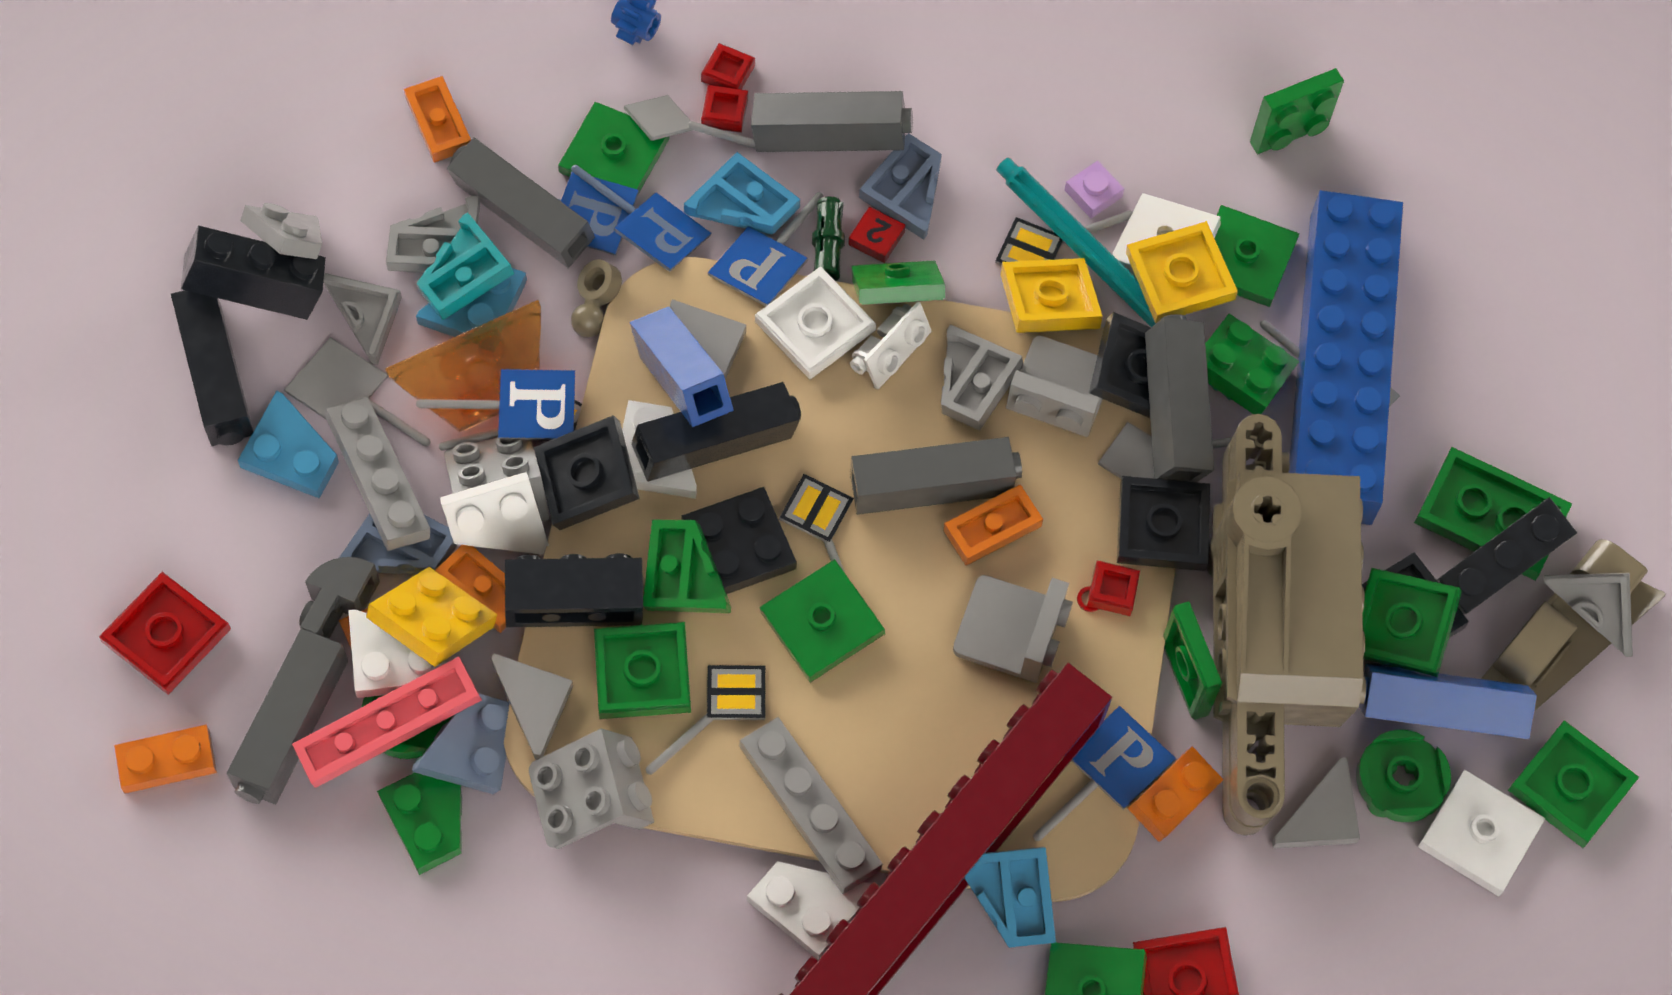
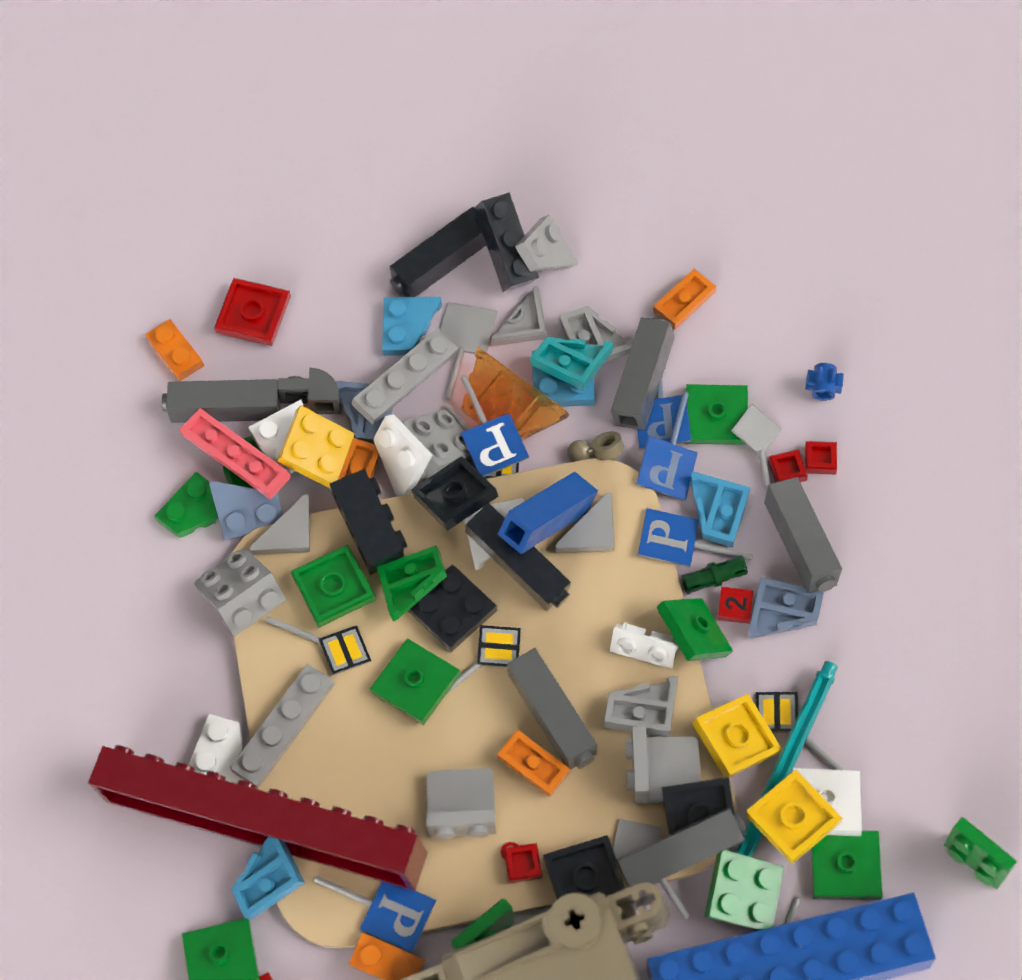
camera: 75 degrees right, 0 degrees up
white plate [755,266,876,380] -> none
lavender plate [1064,160,1124,218] -> none

